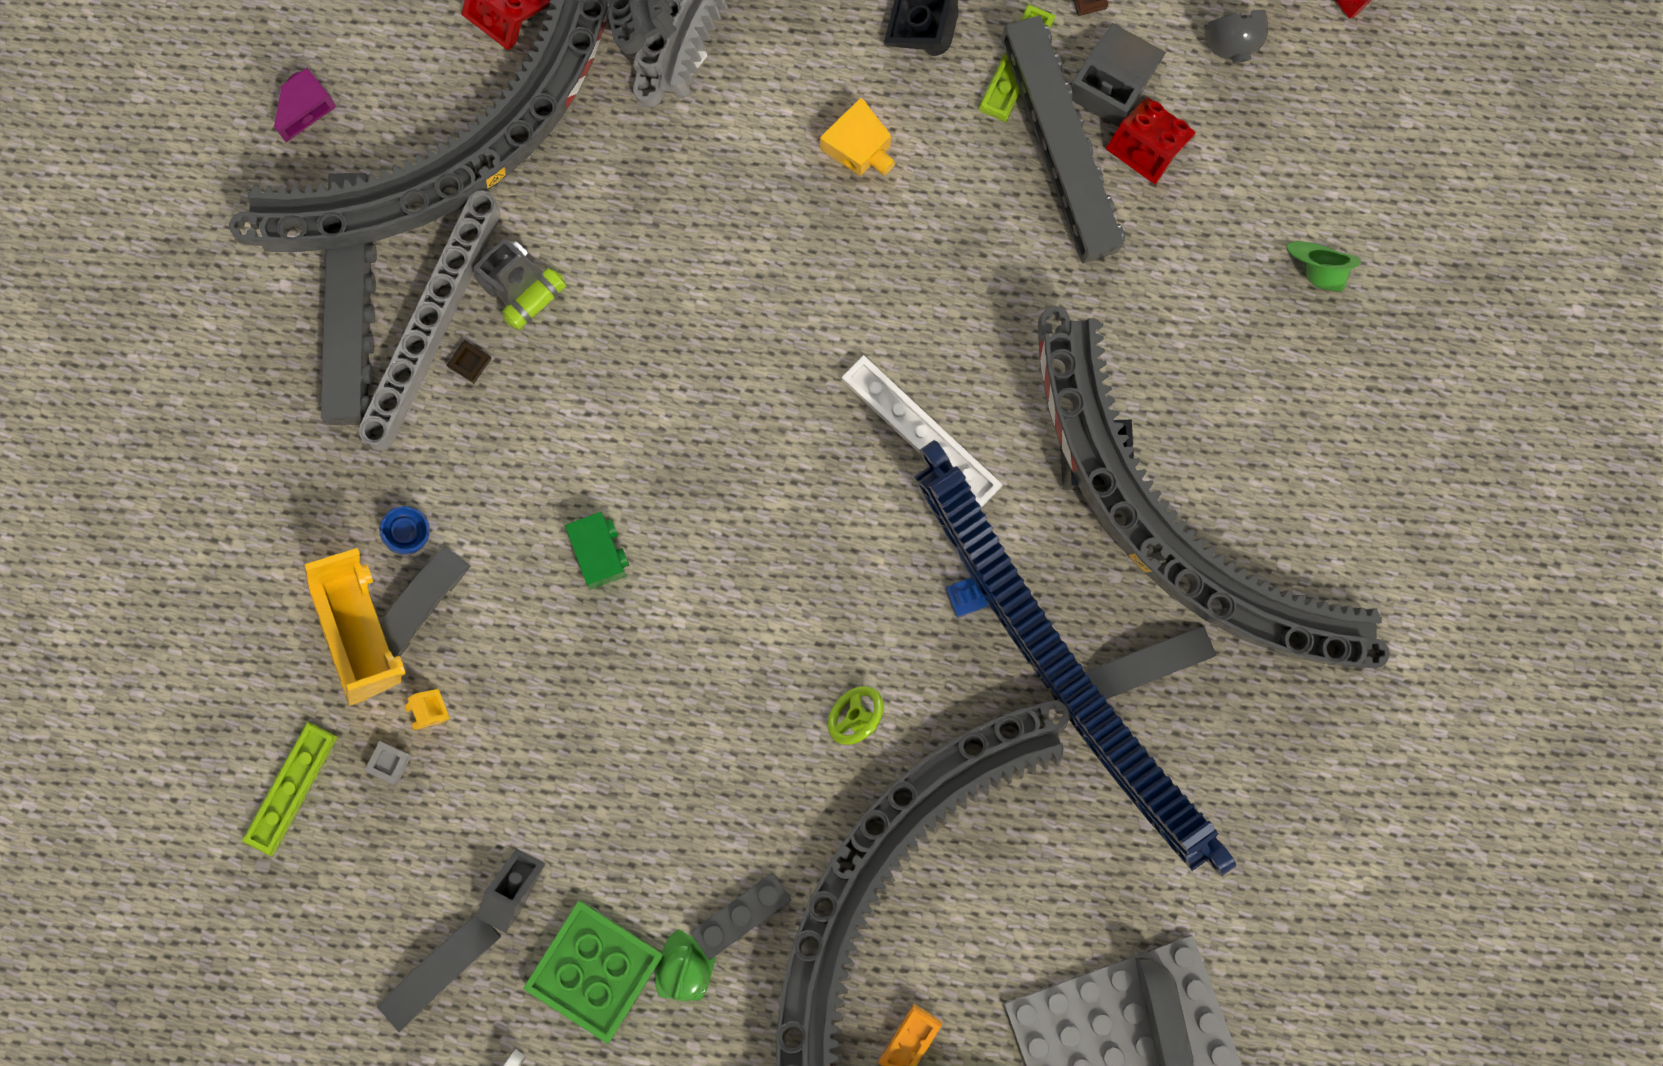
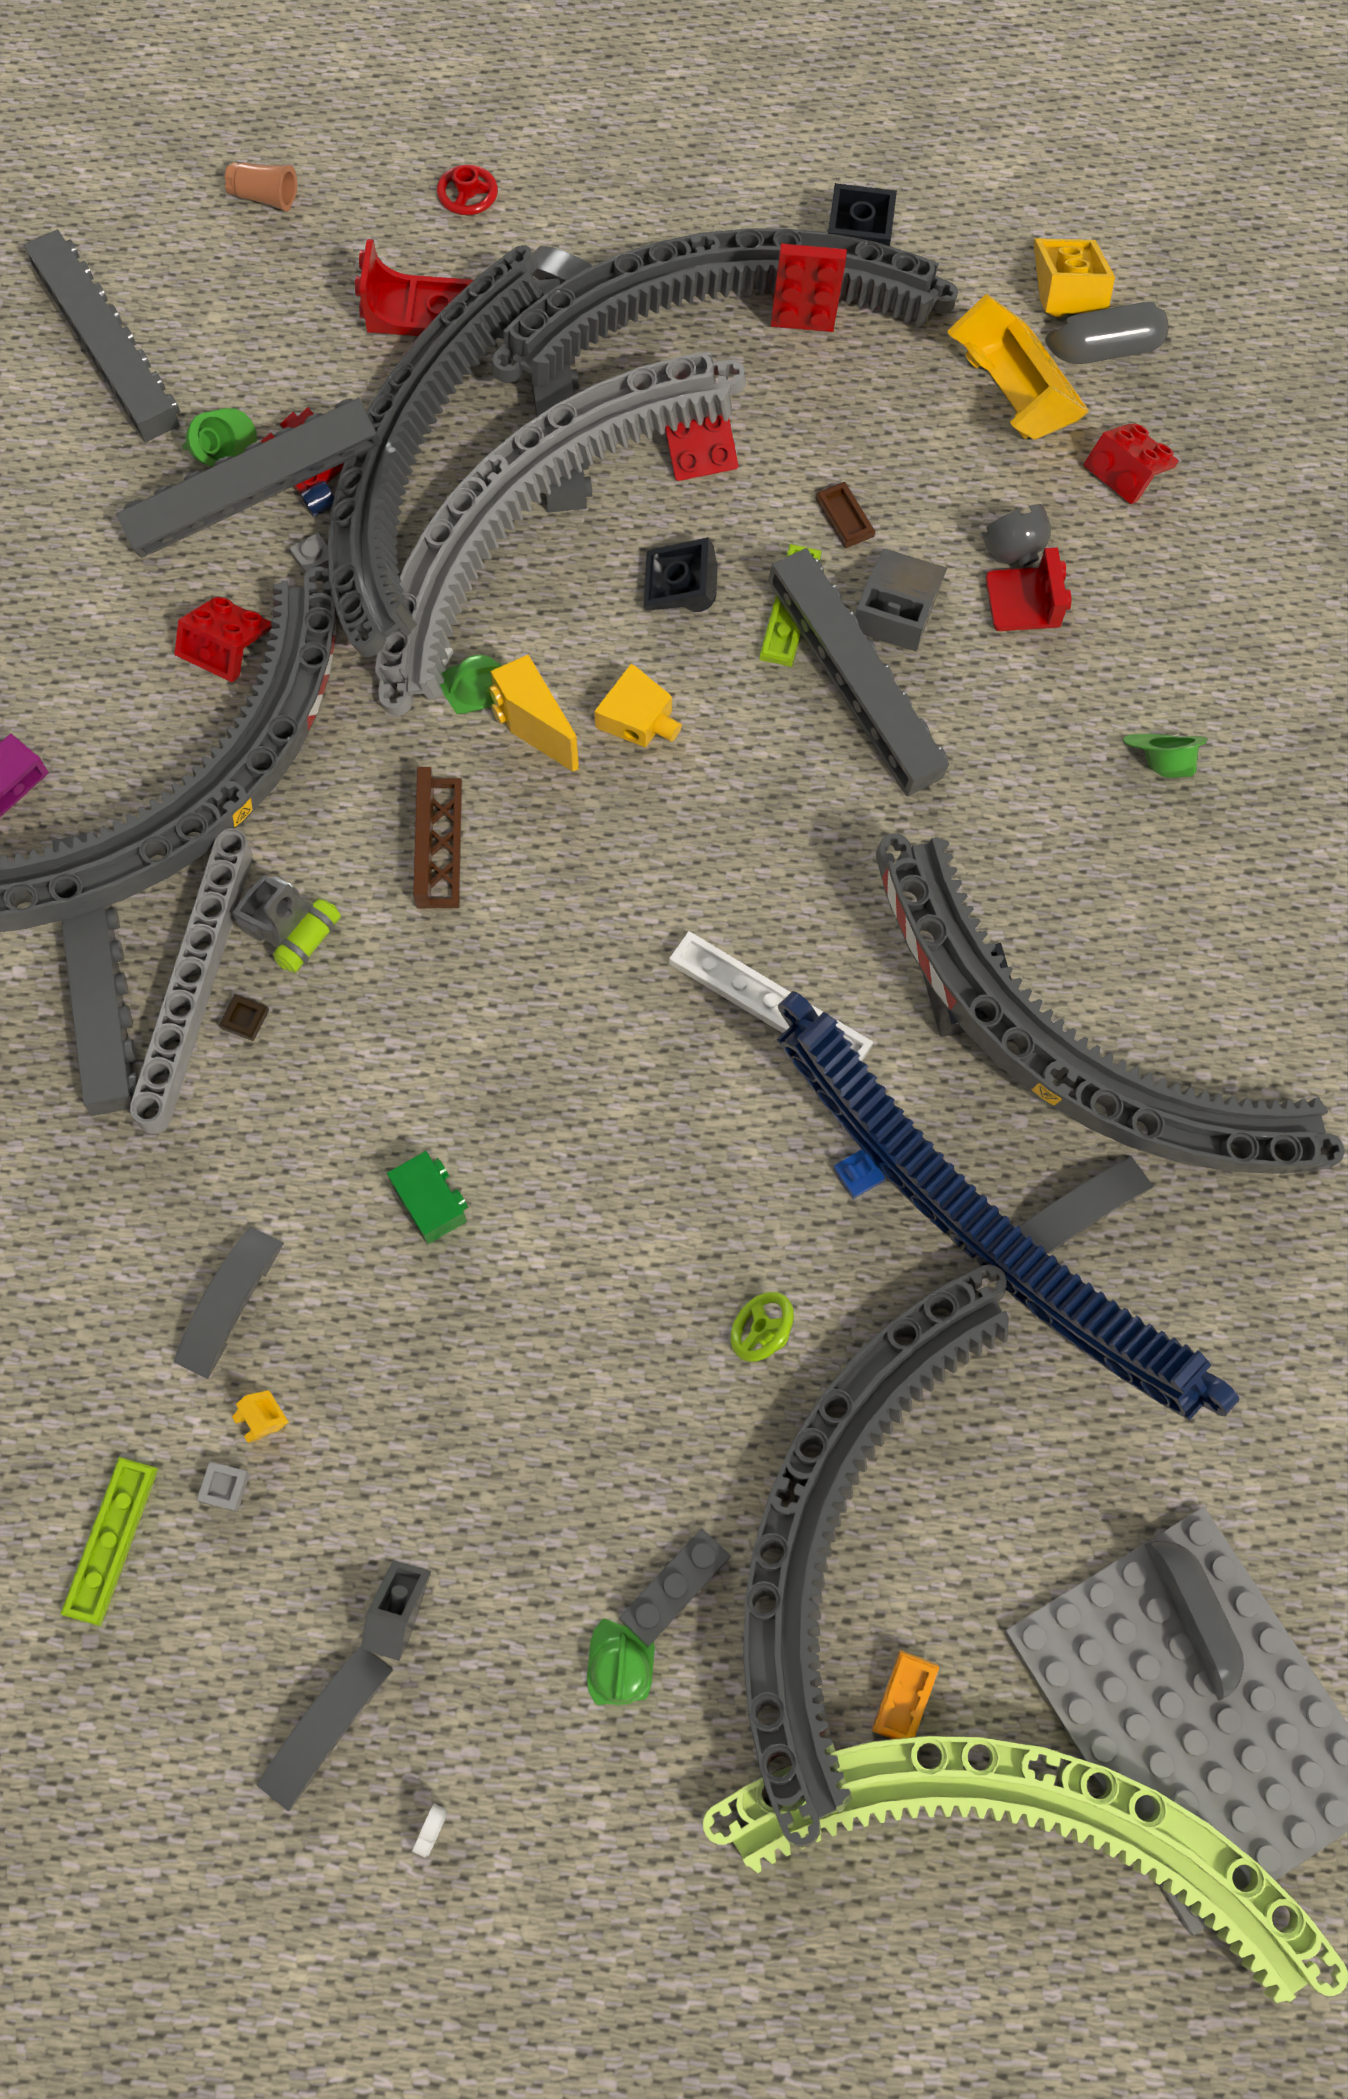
camera: 10 degrees left, 10 degrees down
yellow windscreen [304,548,405,706] -> none
blue hair [379,506,429,555] -> none
bright green plate [523,900,665,1044] -> none
red bracket [1106,97,1196,185] -> none
none -> reddish brown fence [413,767,462,909]
none -> bright green piece [440,655,502,714]
none -> yellow slope [489,654,579,772]
none -> red bracket [986,547,1072,631]

